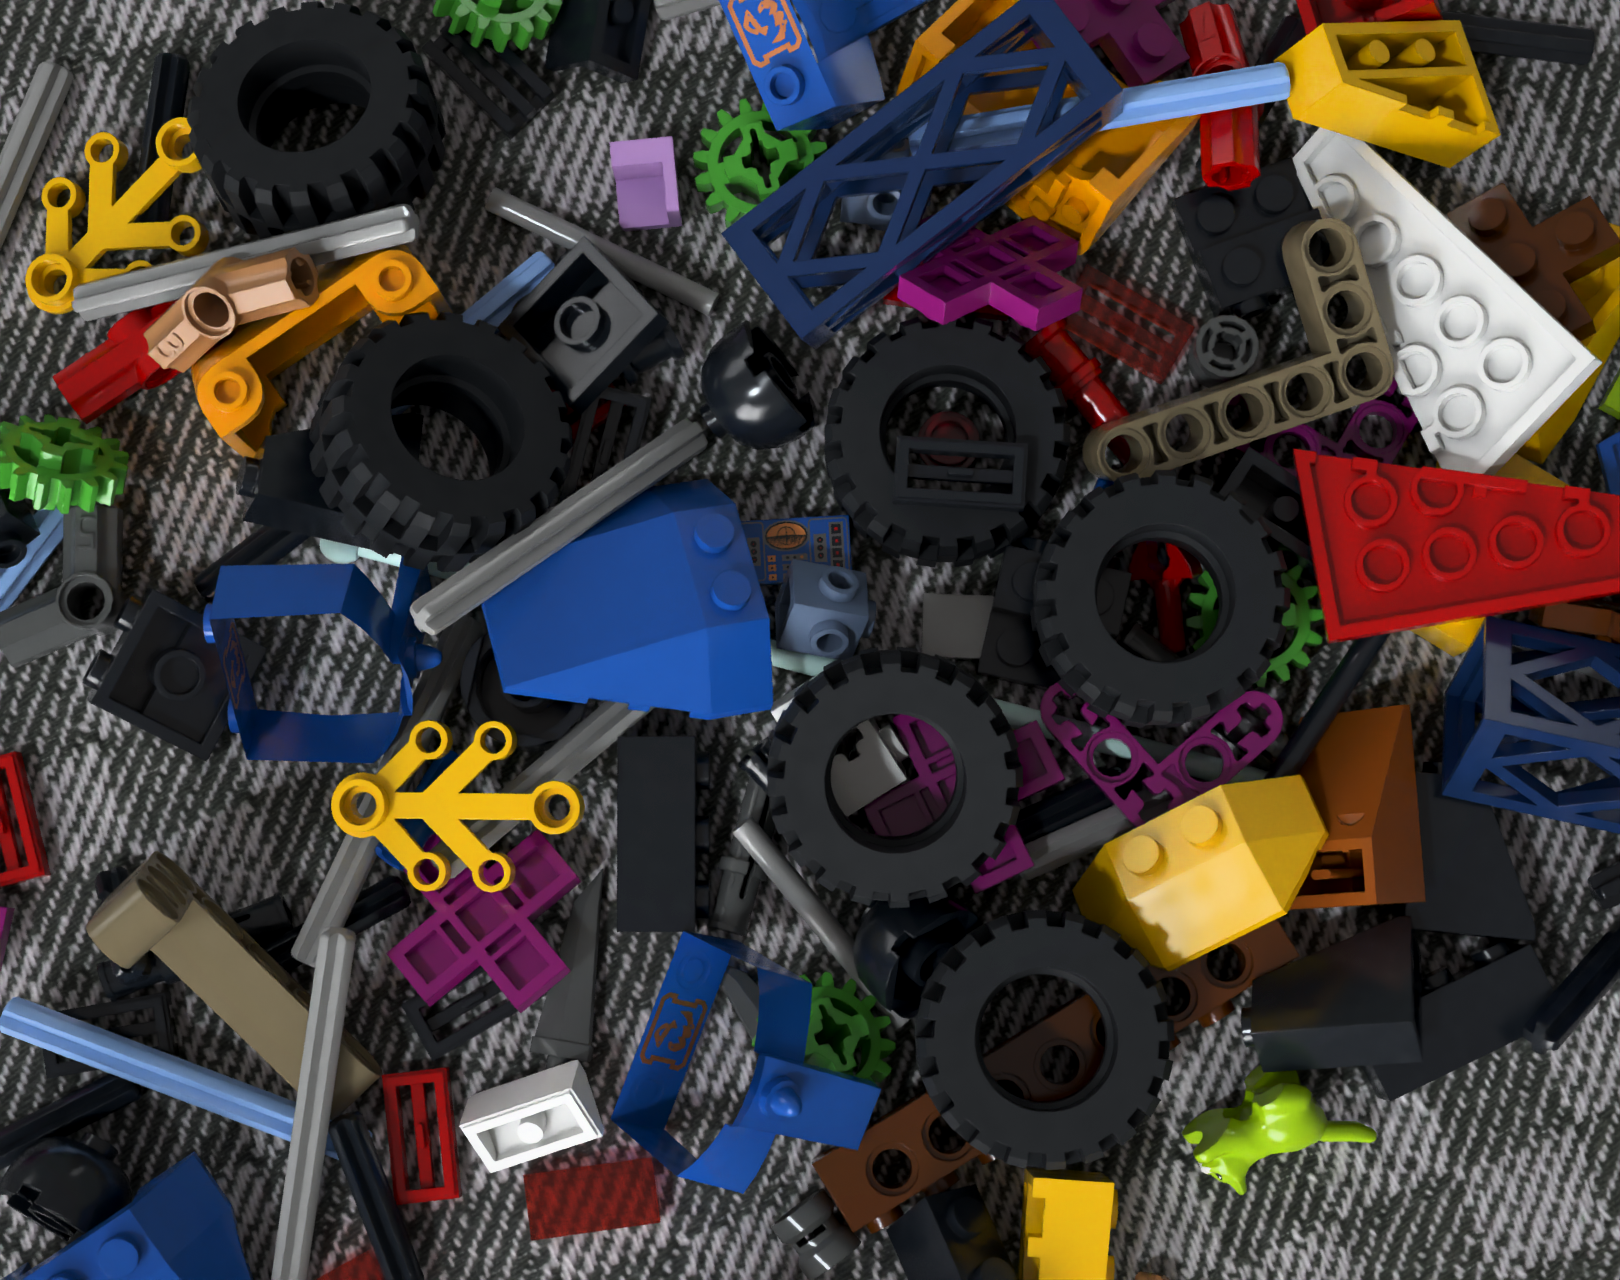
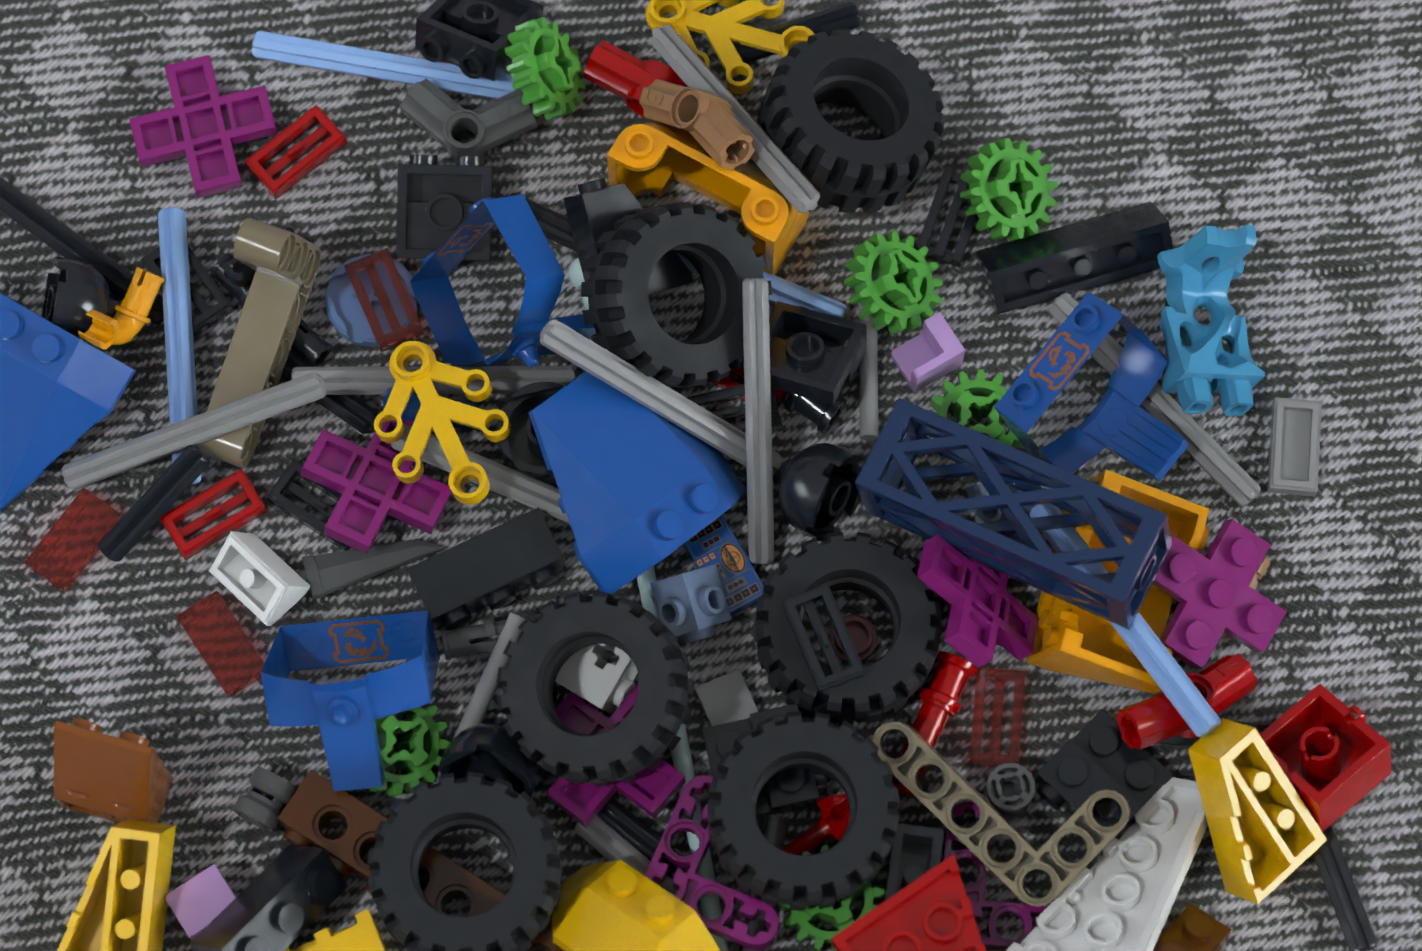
camera: 60 degrees right, 10 degrees down
none -> light orange piece [78,267,165,350]
none -> medium blue tile [324,254,419,347]
none -> clear red tile [344,248,425,353]
none -> light grey axle [742,278,775,564]
none -> bright green gear [844,231,943,335]

